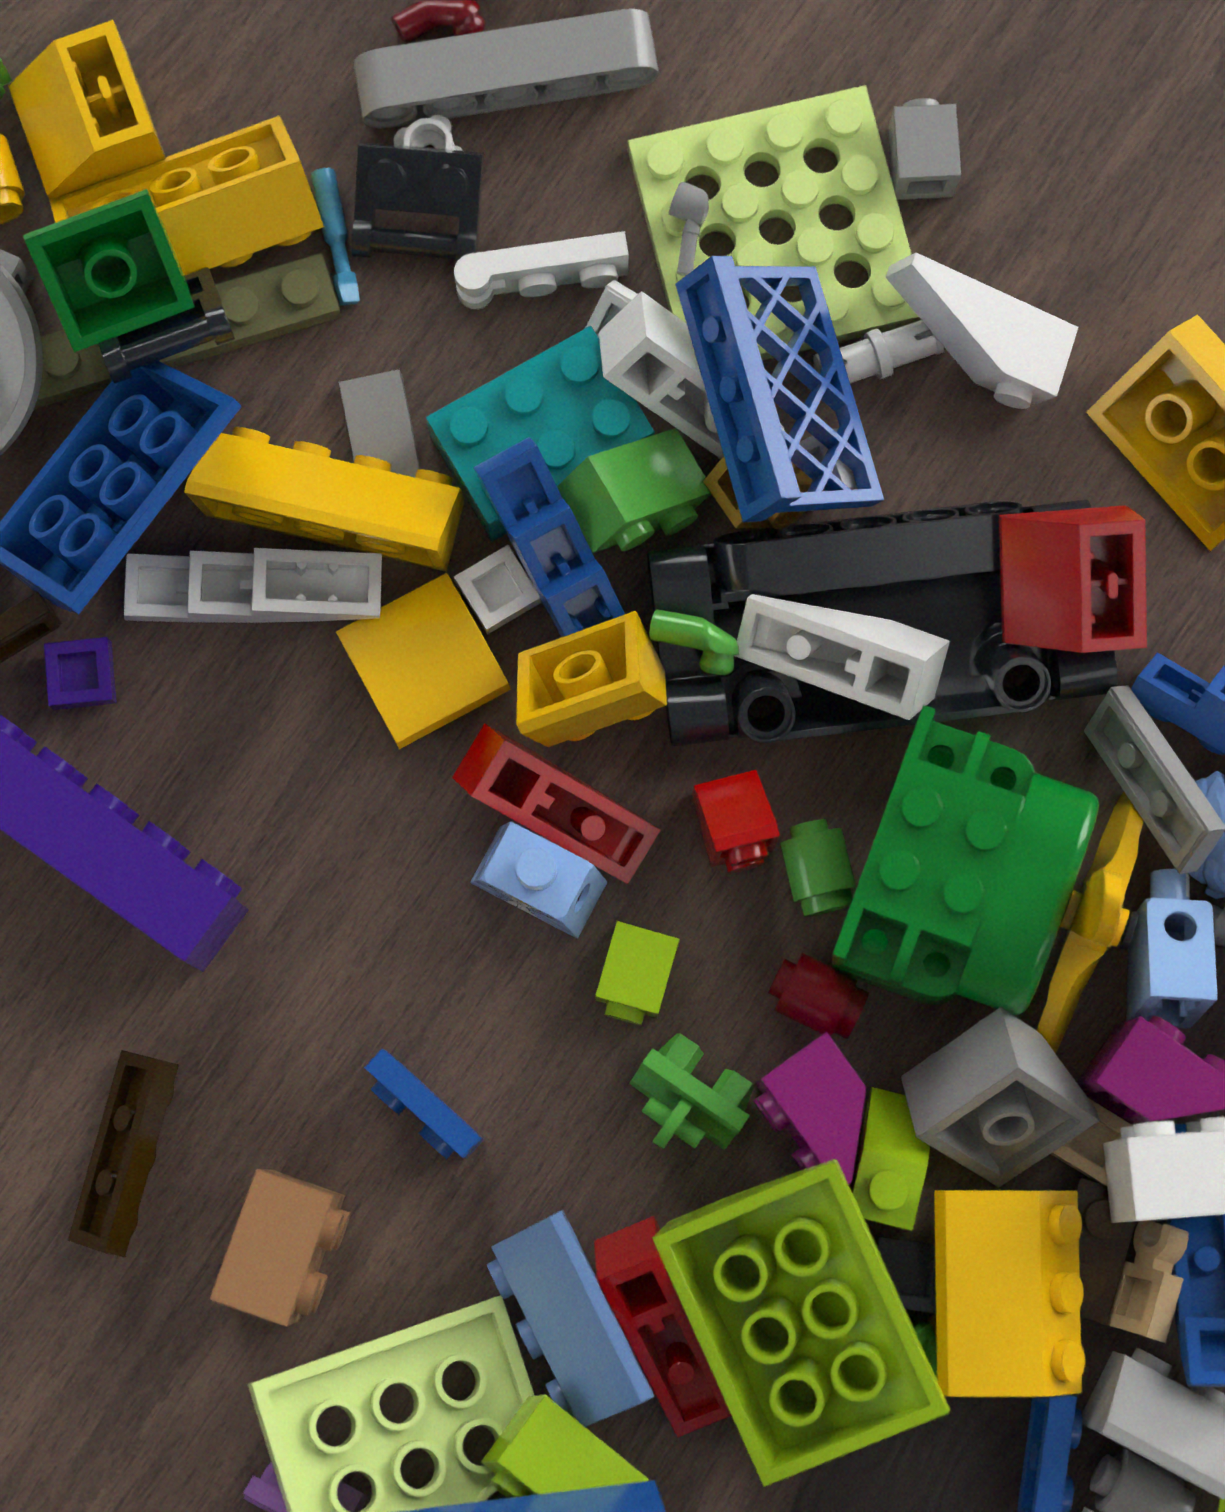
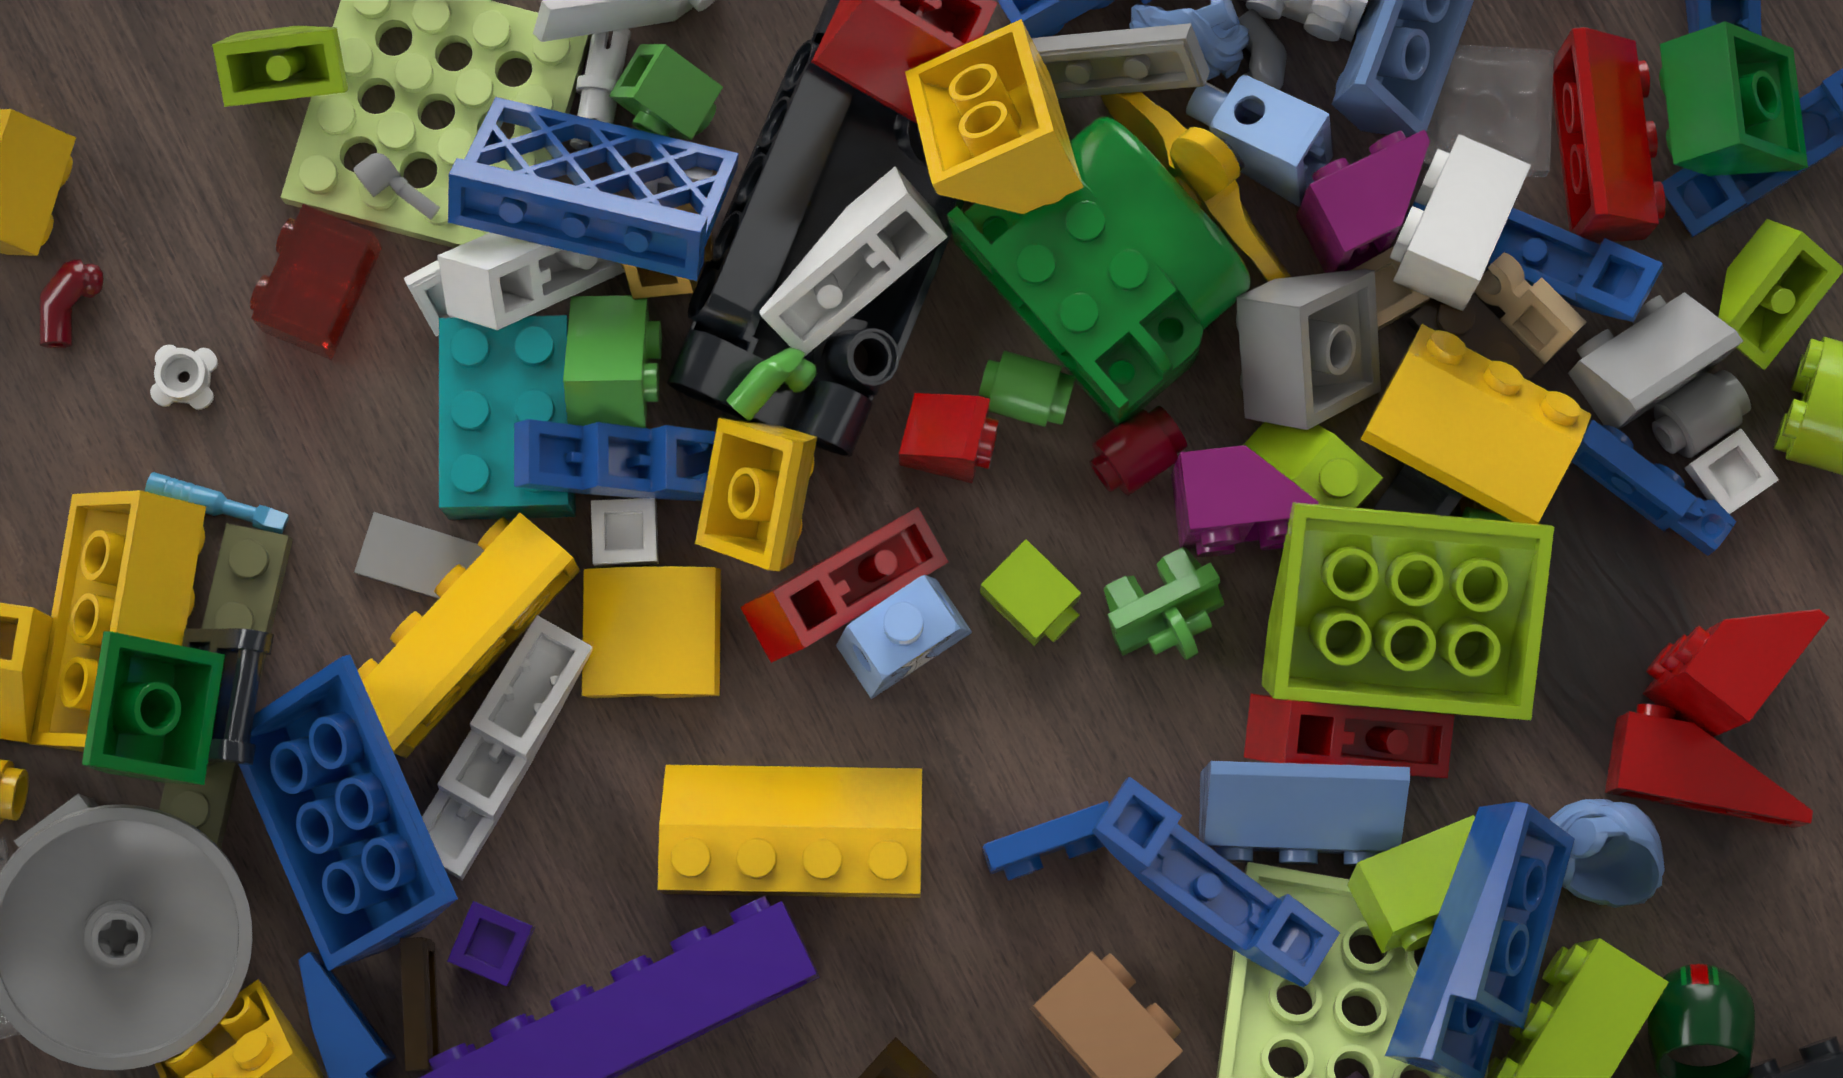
camera: 60 degrees left, 0 degrees up
black plate [351,142,484,263] -> none
light grey beam [353,9,659,129] -> none
white plate [454,231,629,309] -> none
none -> lime slope [212,26,348,107]
none -> clear red brick [250,204,382,360]
none -> bright green brick [609,44,723,140]
none -> yellow slope [657,765,922,898]
none -> yellow slope [905,19,1084,214]
none -> blue slope [1092,777,1340,987]

